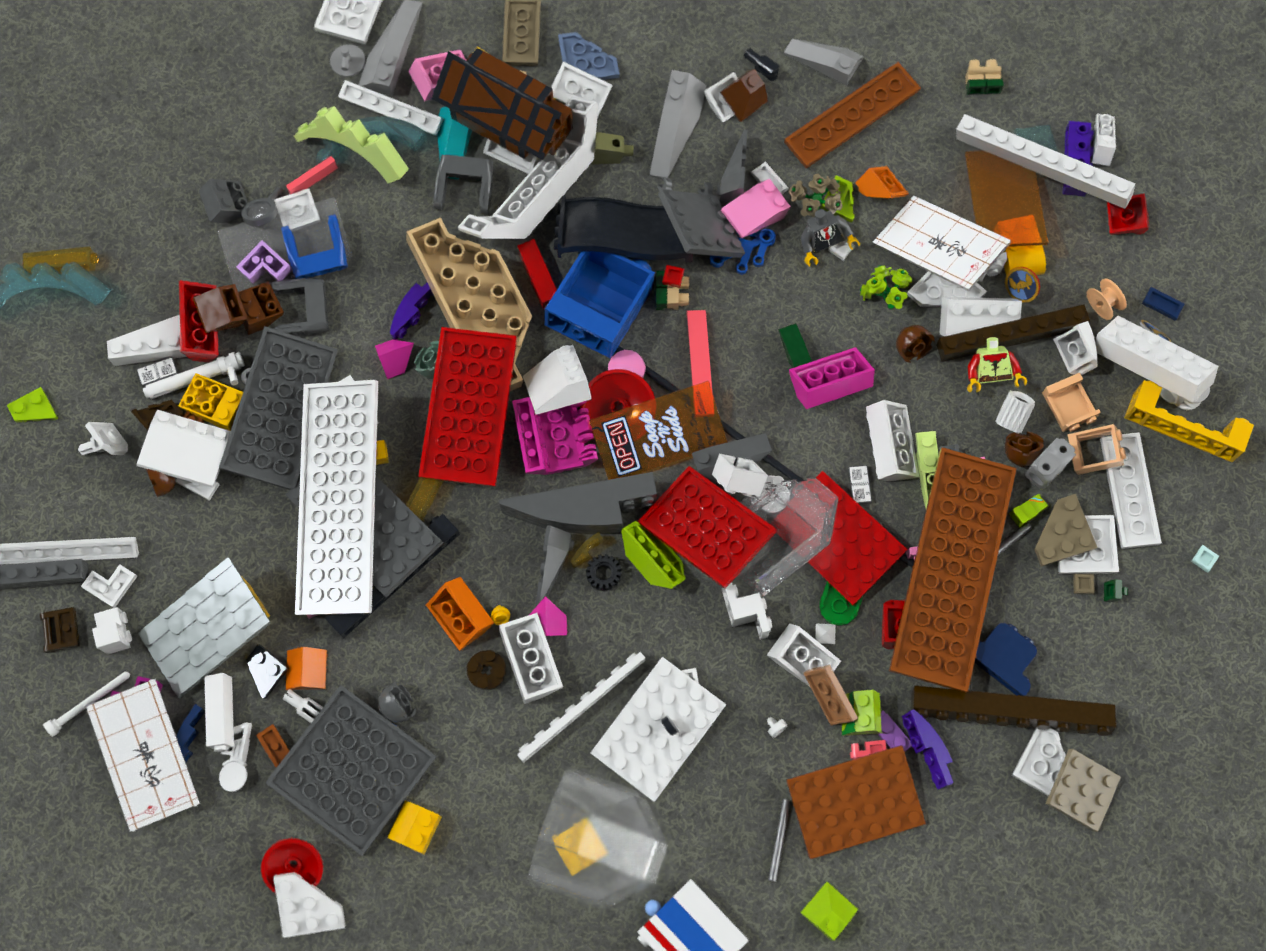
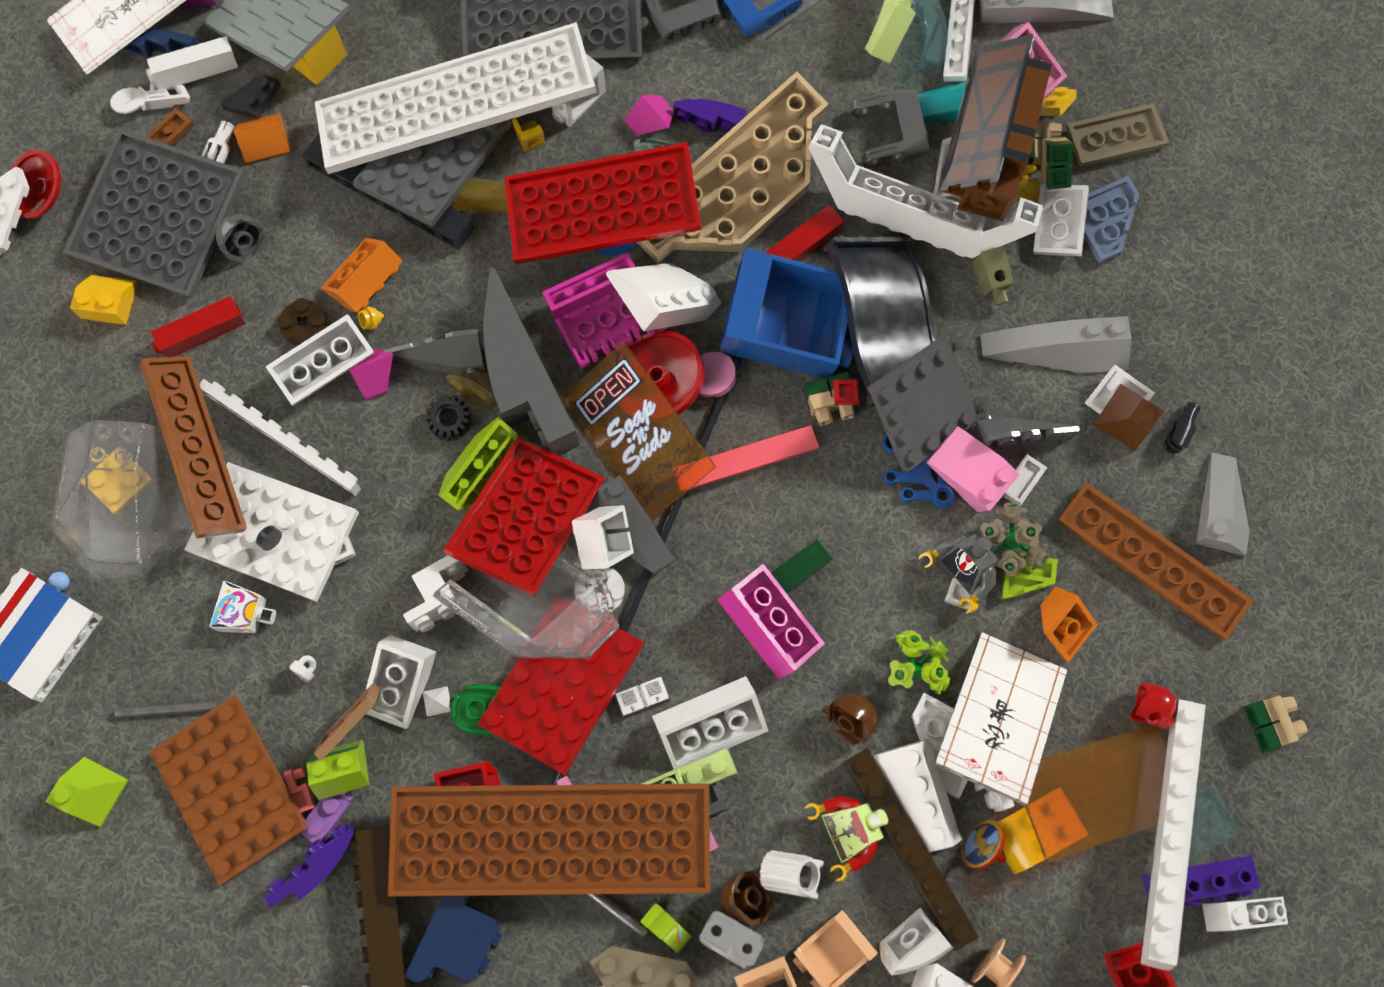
camera: 75 degrees right, 0 degrees up
none -> dark orange plate [140,356,247,539]
none -> red brick [151,296,246,357]
none -> torso [209,581,276,633]
none -> dark green hips [1041,137,1073,190]
none -> red helmet [1130,682,1177,730]

